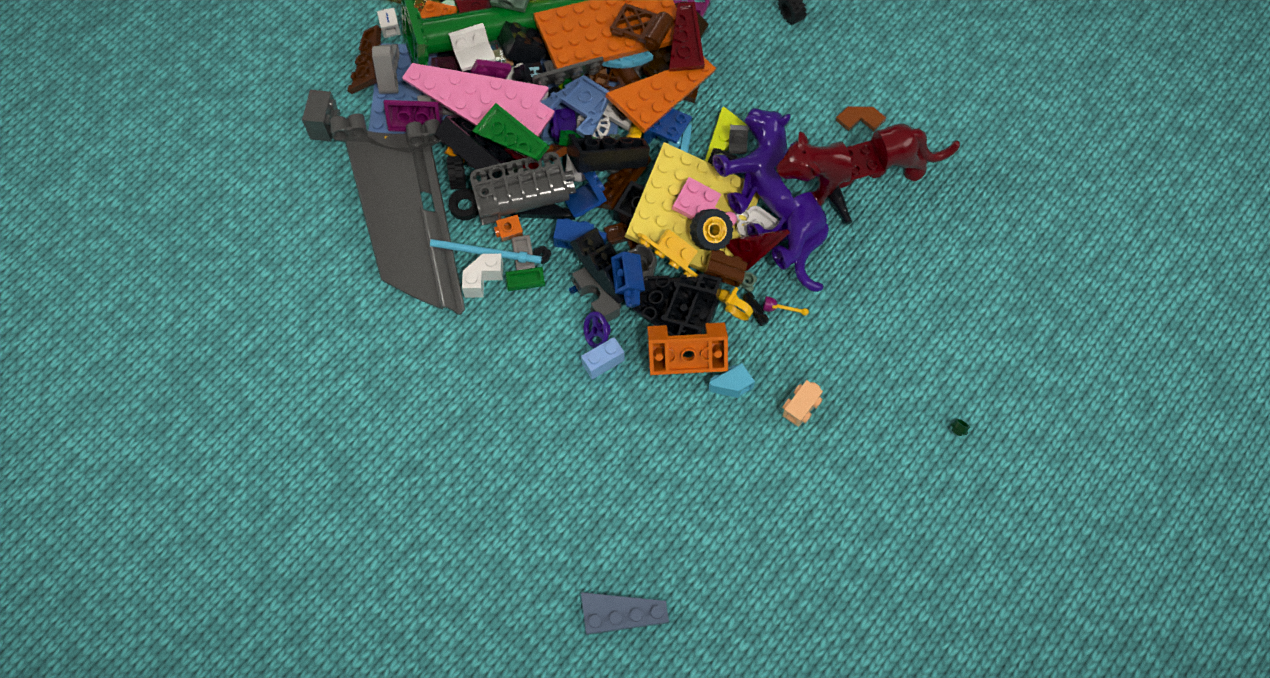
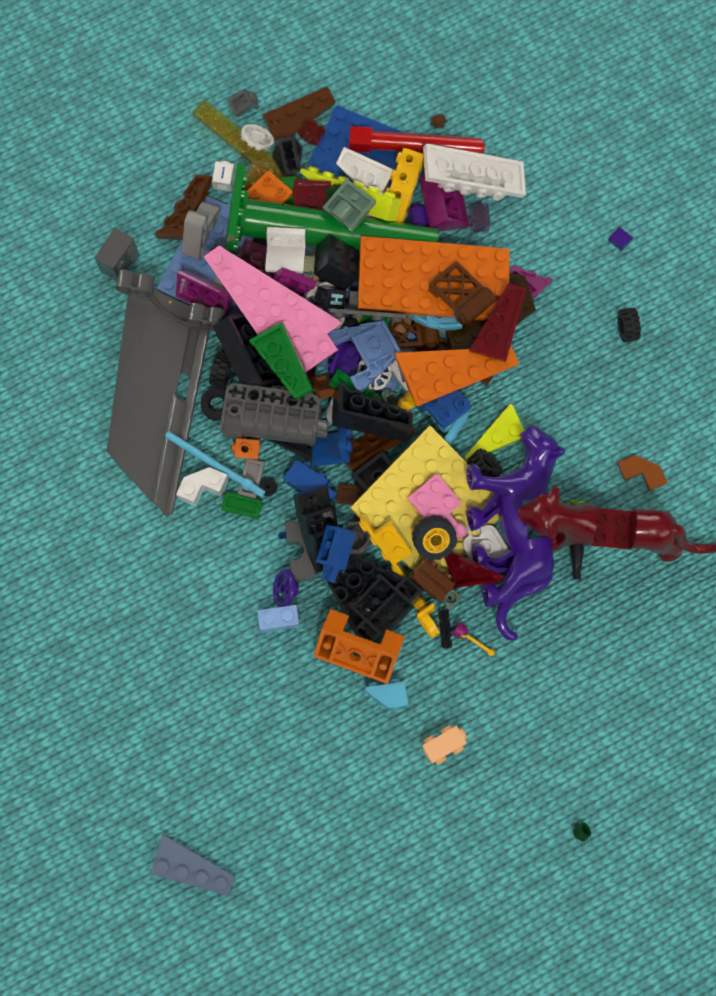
camera: 20 degrees right, 10 degrees up
dark grey bracket [729,125,748,154] -> none

